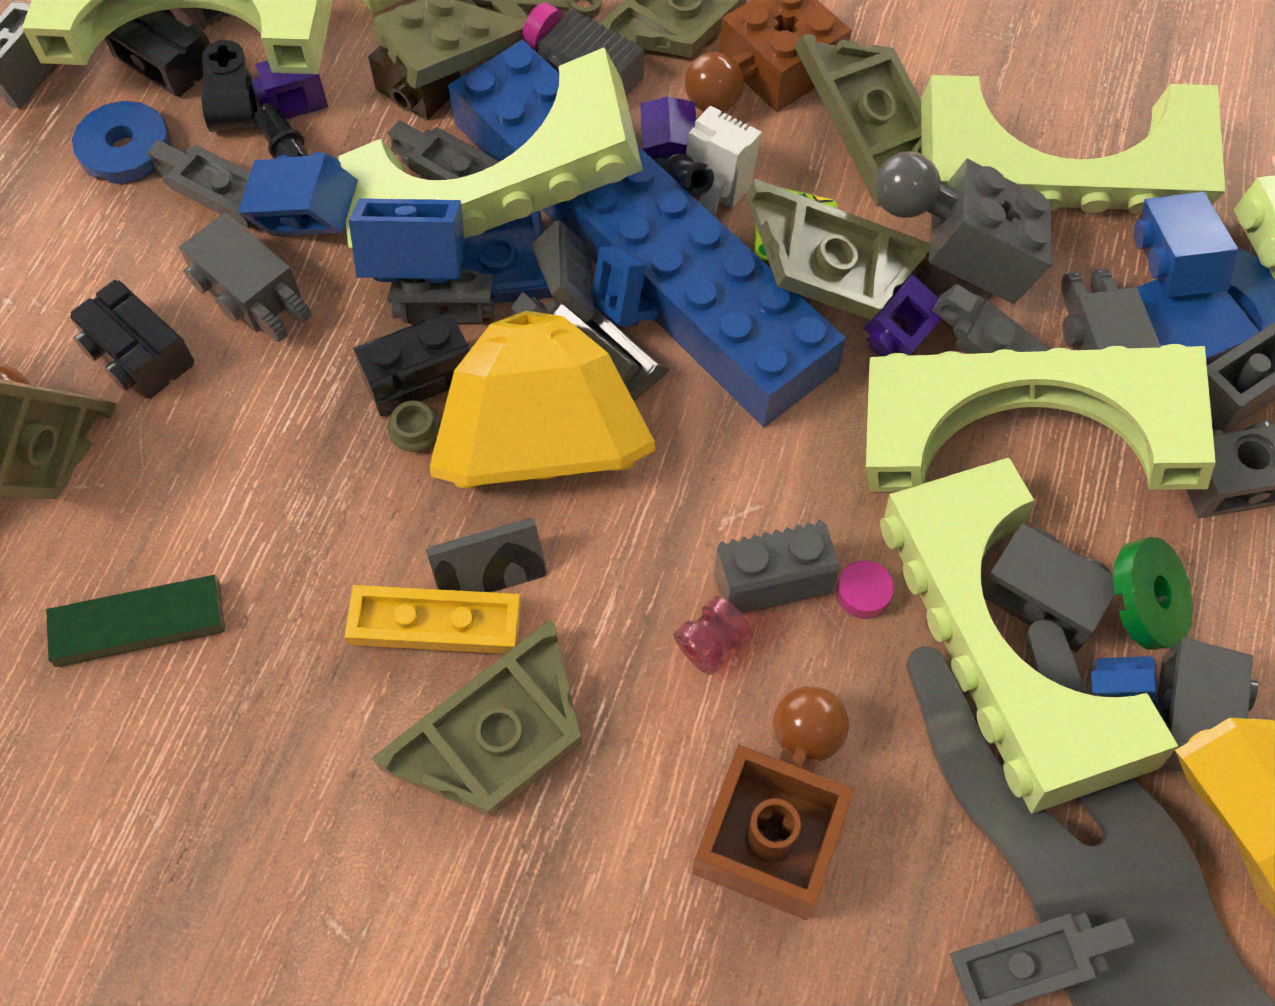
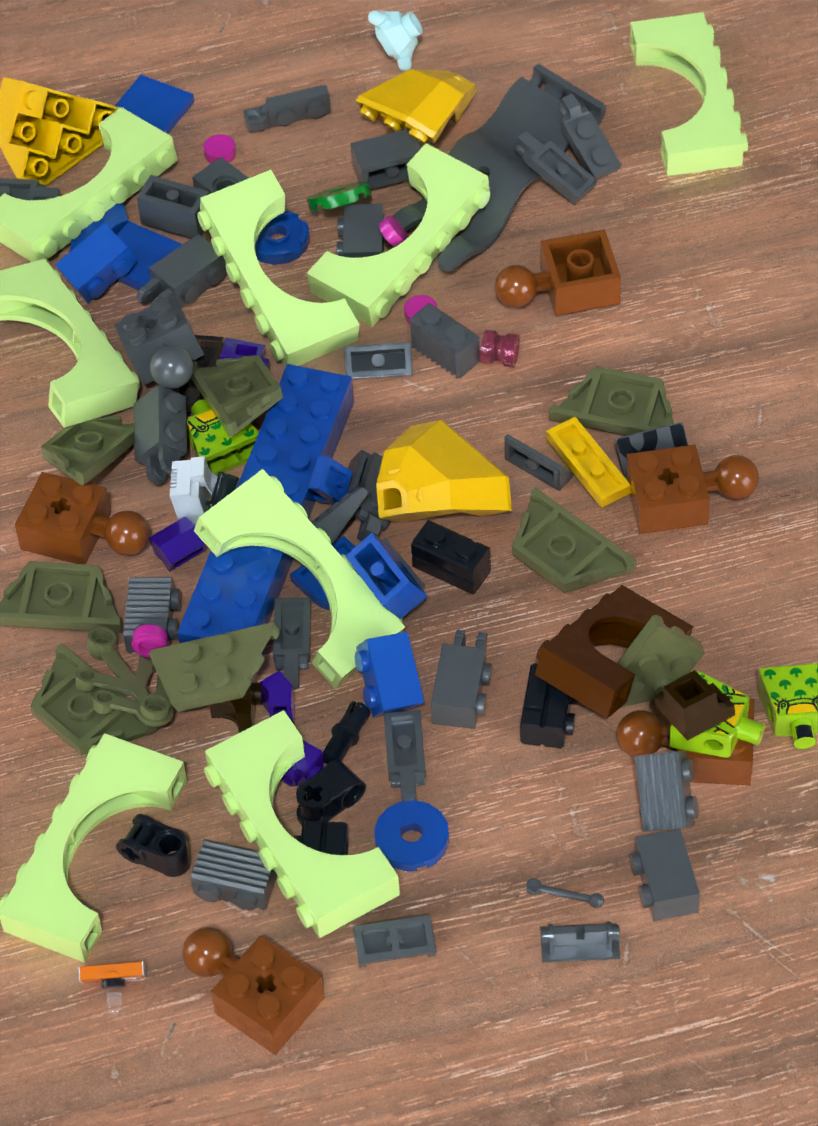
camera: 120 degrees left, 10 degrees down
dark green tile [46,574,225,667] -> none
olive plate [388,401,440,452] -> none
dark grey hinge [932,284,1050,354] -> none
blue bracket [1091,656,1159,712] -> none
none -> dark grey hinge [134,385,187,485]
none -> blue tile [254,210,310,265]
none -> dark purple piece [260,670,295,726]
none -> dark grey slope [344,342,413,380]
none -> dark pink tile [379,215,409,247]
none -> olive wing [512,487,636,593]
none -> reddish brown arch [535,585,694,718]
none -> slope [615,422,688,477]
none -> dark orange brick [626,444,759,534]

